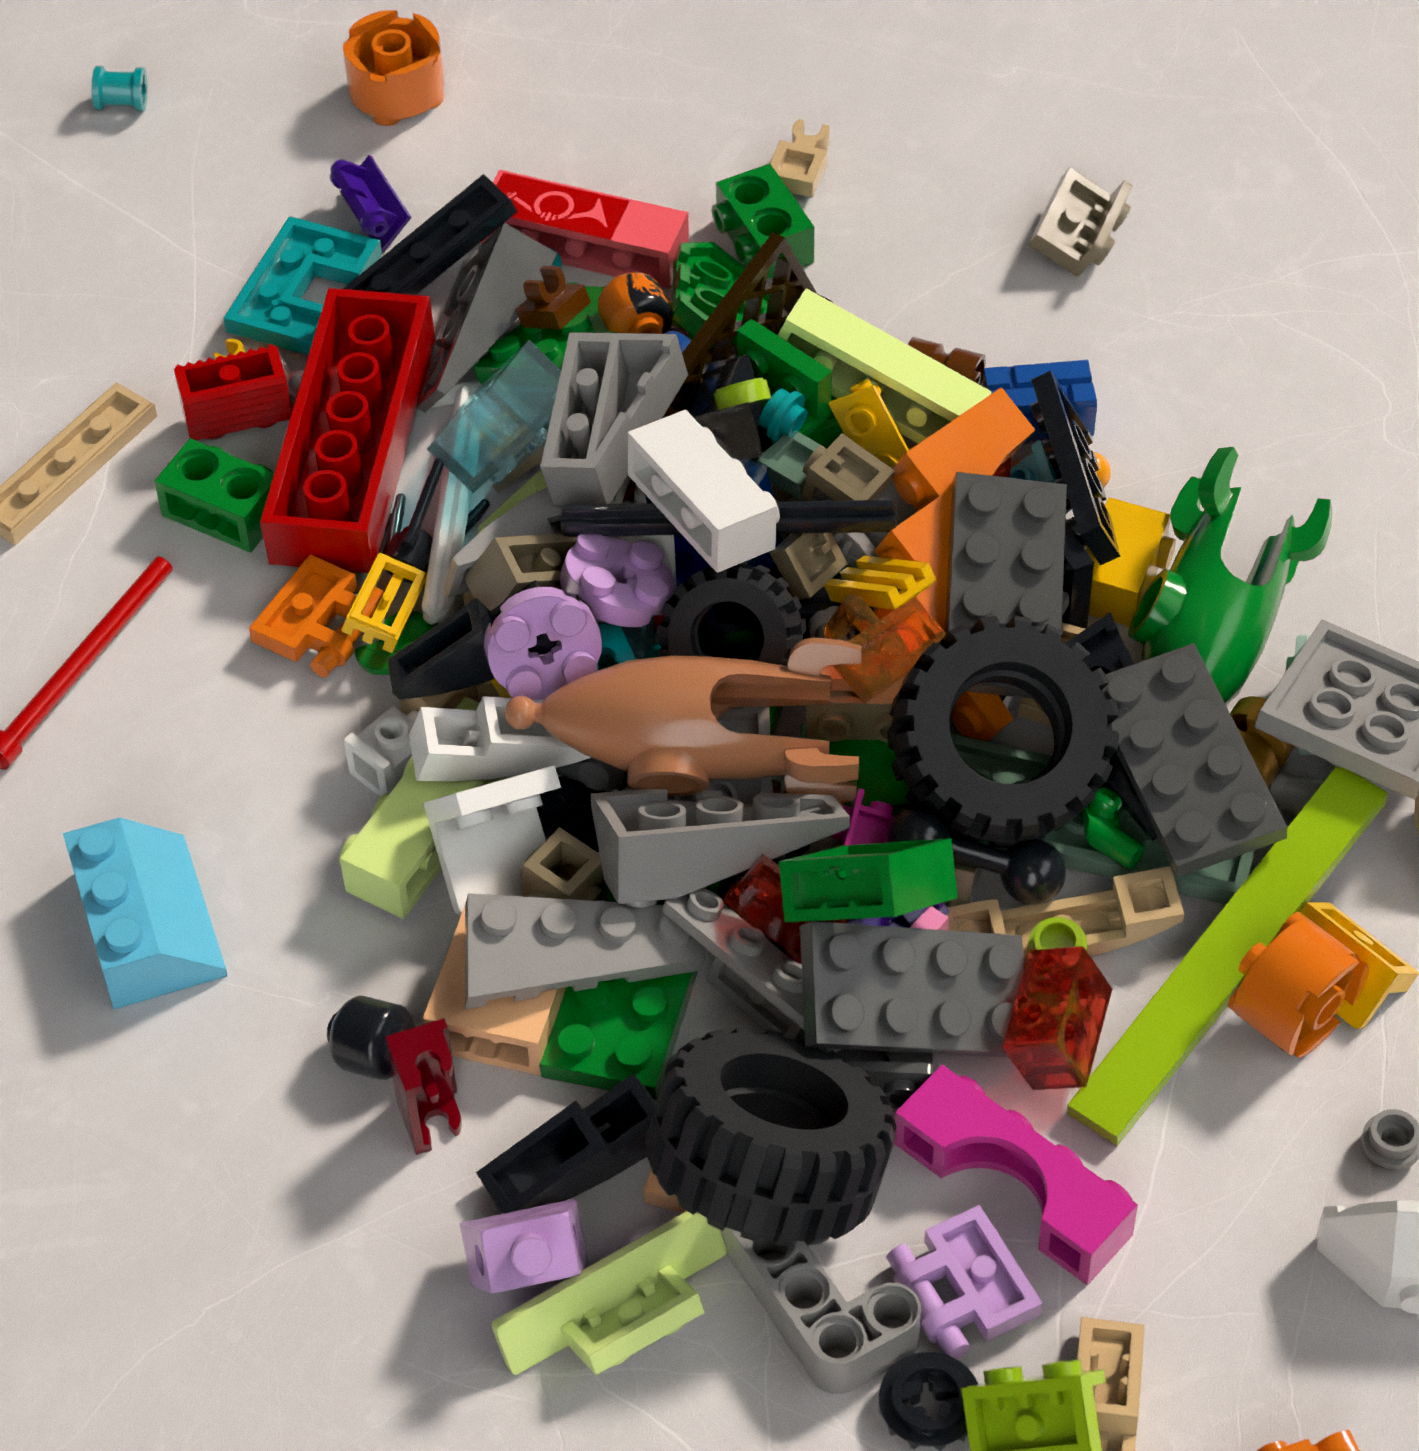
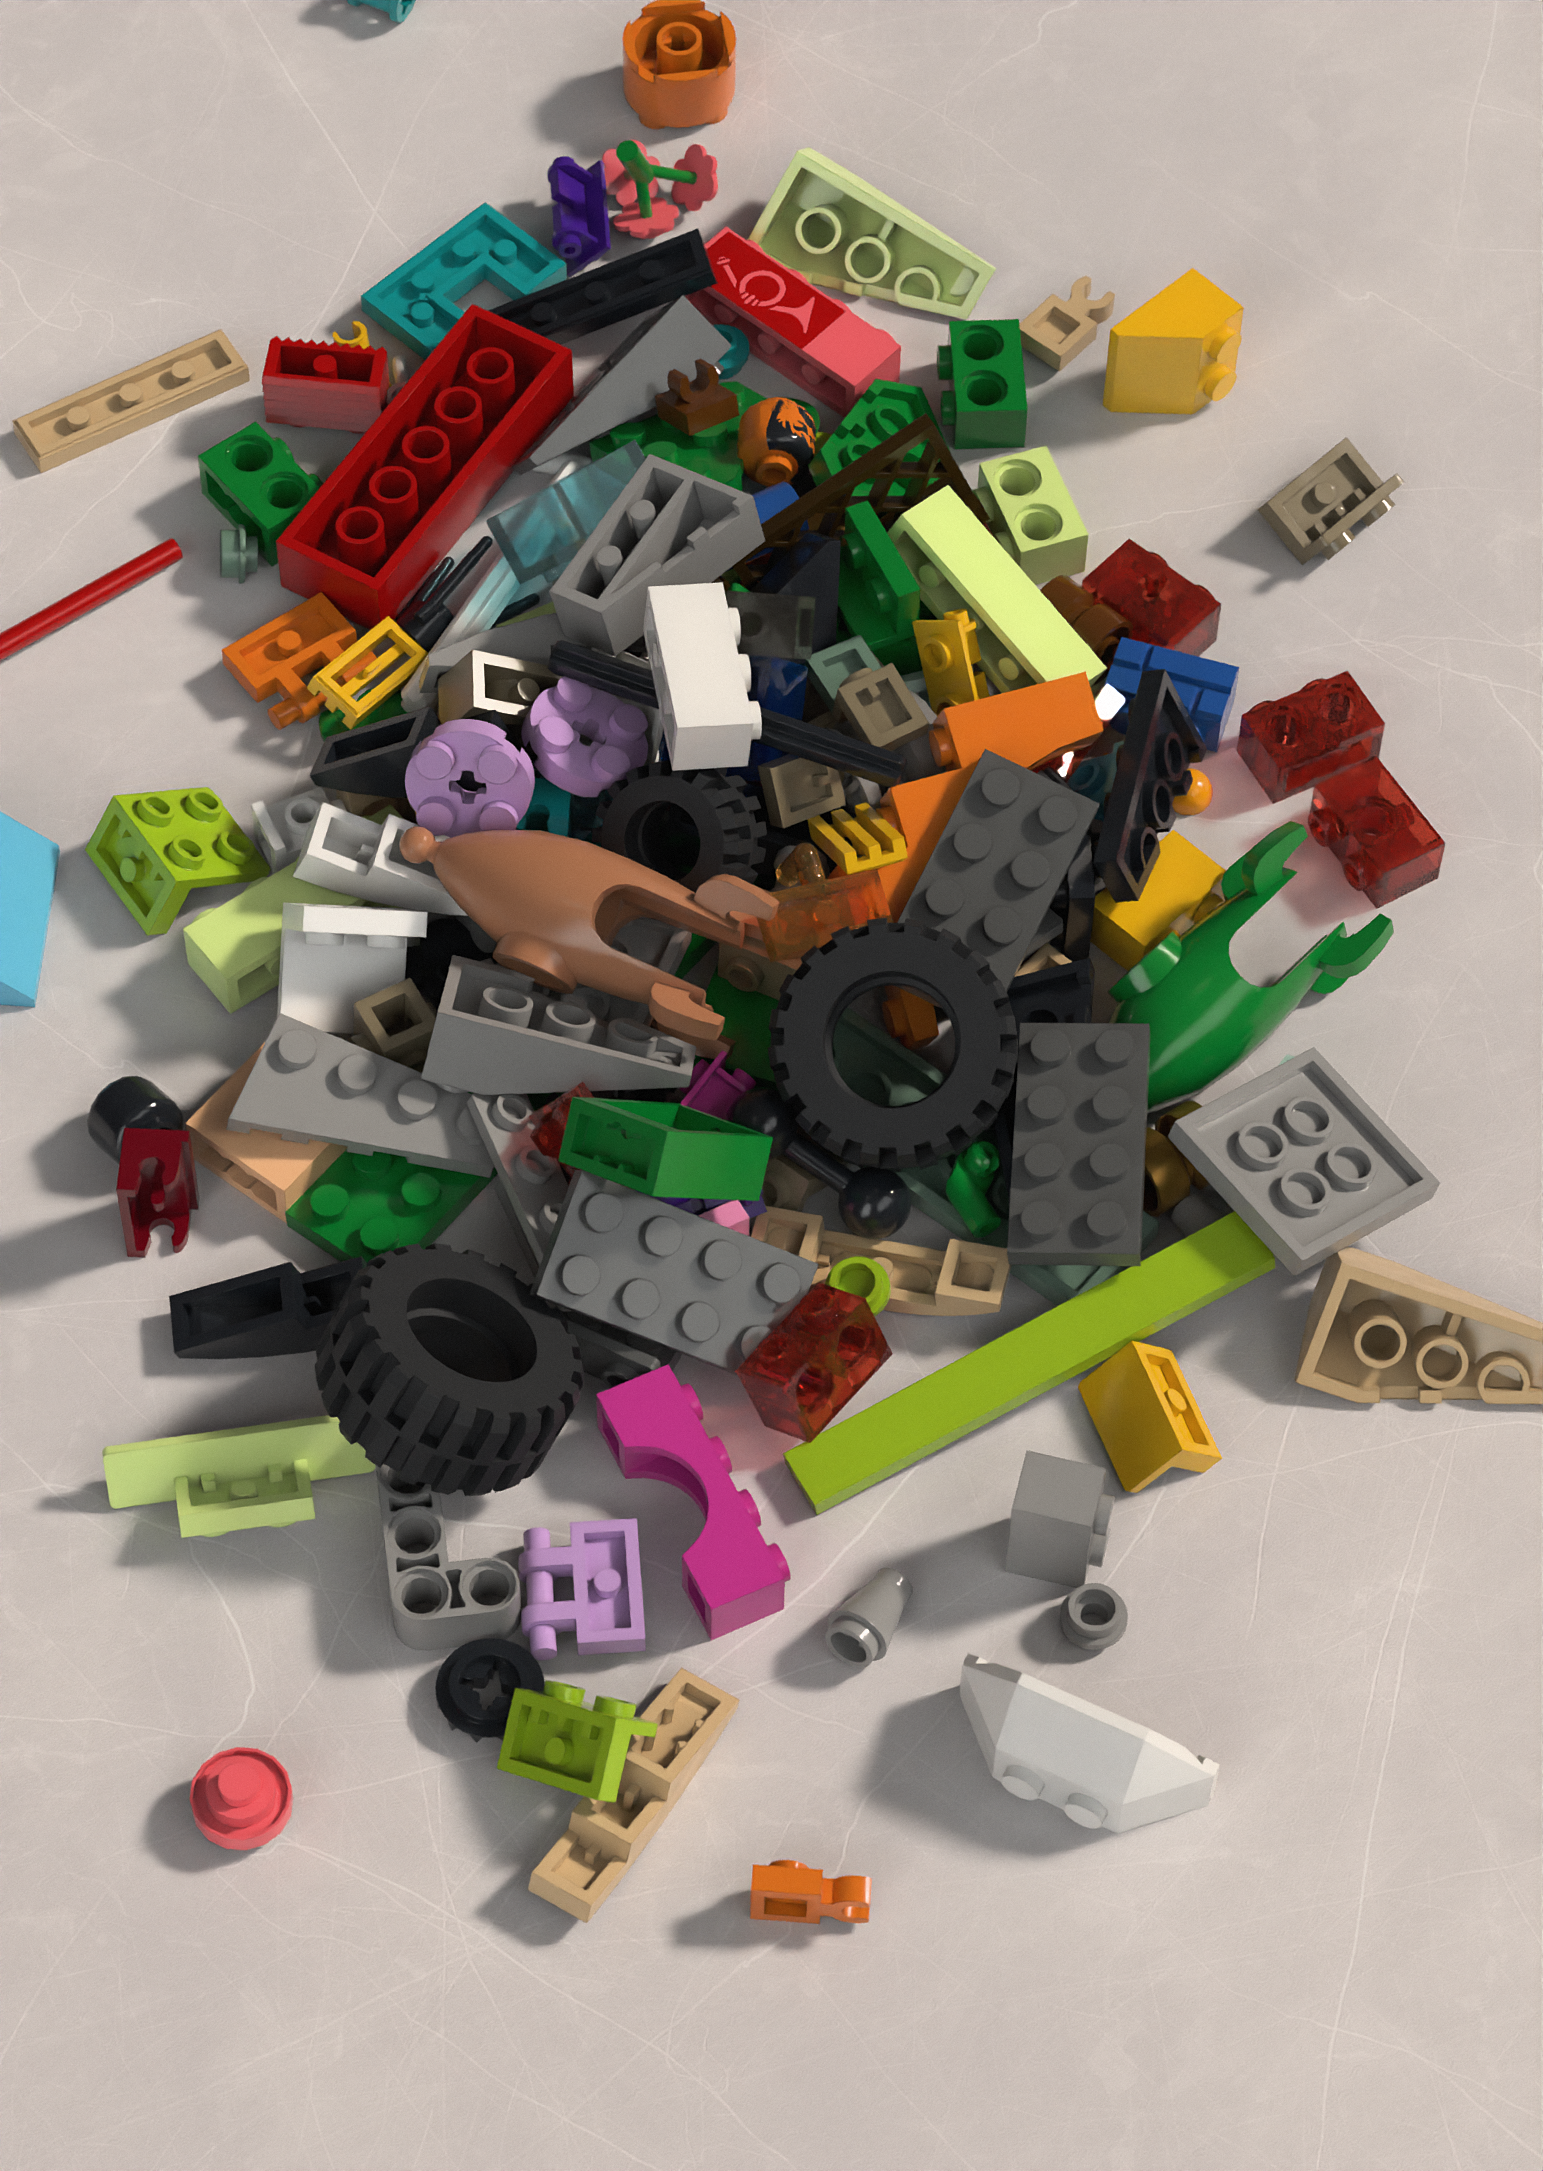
camera: 20 degrees right, 5 degrees up
lavender torso [459,1199,588,1293] -> none
lime tile [714,378,772,413] -> none
teal plate [759,388,808,442] -> none
orange brick [1228,912,1369,1058] -> none
none -> lime bracket [85,787,271,936]
none -> sand green plate [220,524,258,584]
none -> coral plant [602,140,718,239]
none -> yellowish green wedge [748,147,997,319]
none -> light grey cone [825,1568,913,1668]
none -> yellowish green brick [972,446,1089,585]
none -> light grey brick [1005,1450,1115,1588]
none -> clear red brick [1082,538,1221,657]
none -> yellow slope [1103,268,1244,414]
none -> clear red brick [1237,671,1385,804]
none -> clear red brick [1307,755,1445,909]

